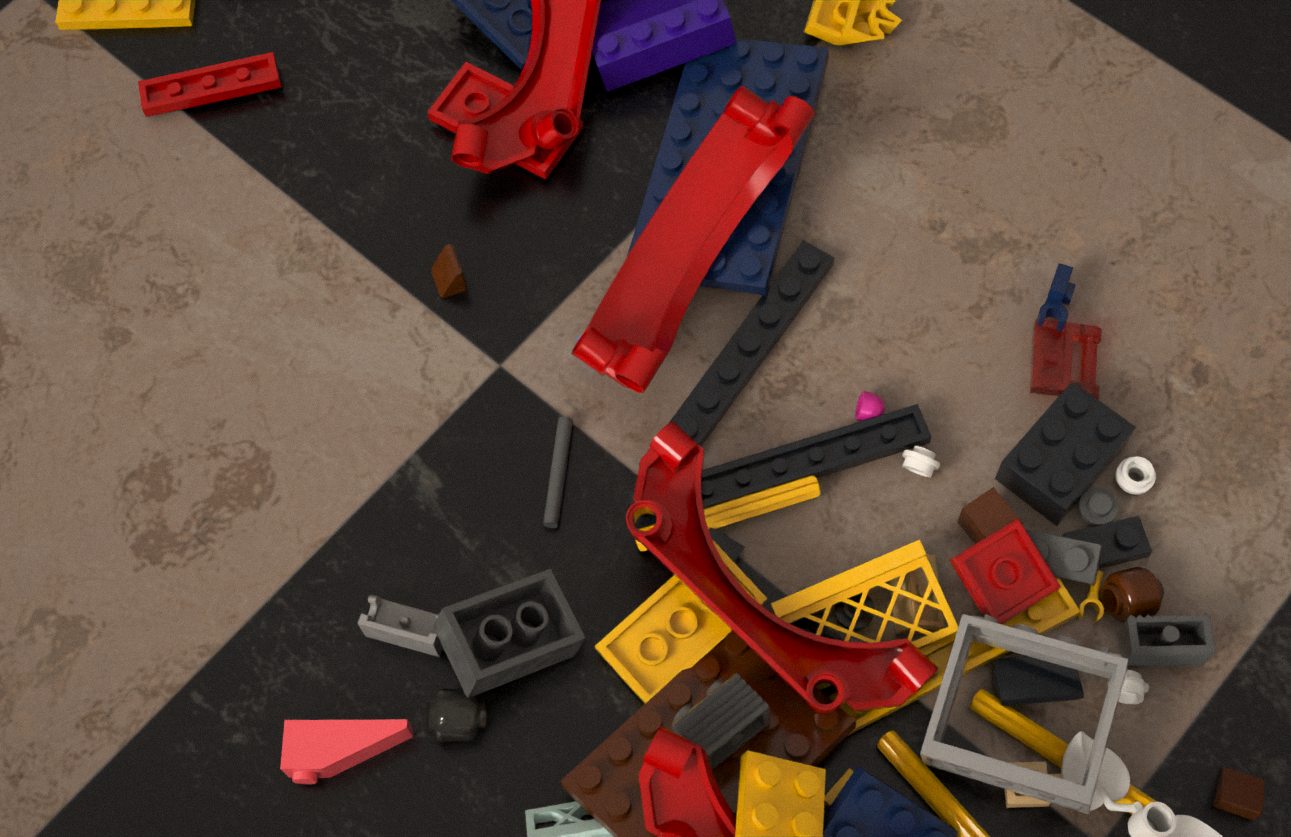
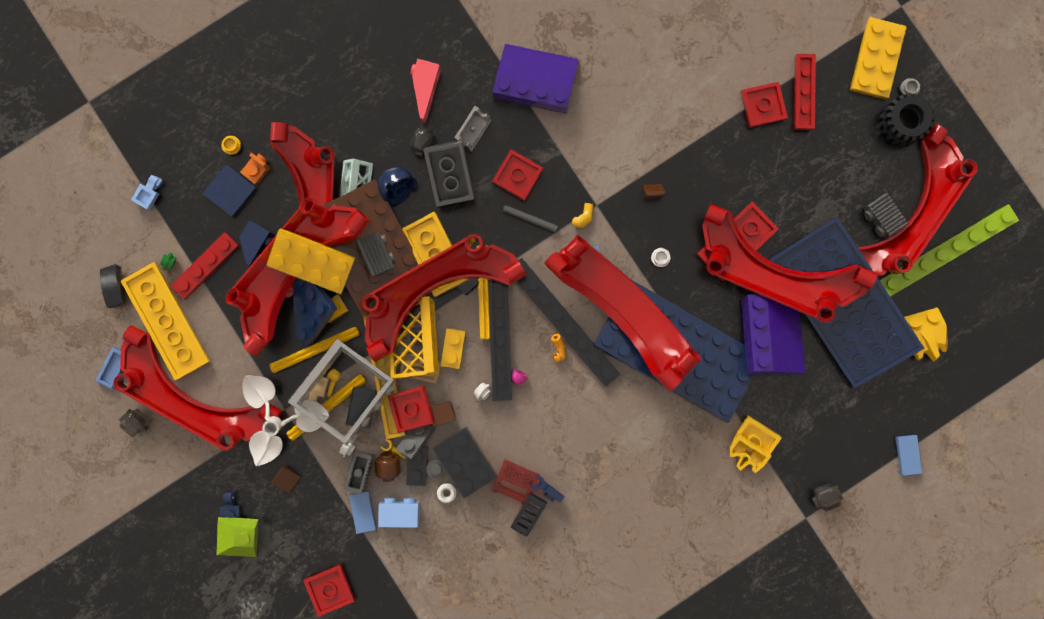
camera: 105 degrees right, 20 degrees up
none -> yellow hand [326,369,341,397]
none -> medium blue tile [349,491,376,534]
none -> dark blue cylinder [378,167,417,205]
none -> light blue brick [378,498,420,528]
none -> yellow plate [440,328,466,369]
none -> red plate [492,149,544,202]
none -> dark purple slope [493,44,578,114]
none -> black slope [511,492,547,537]
none -> light orange arm [551,334,566,363]
none -> yellow arm [572,203,593,228]
none -> white plate [651,248,670,267]
none -> red plate [741,82,788,128]

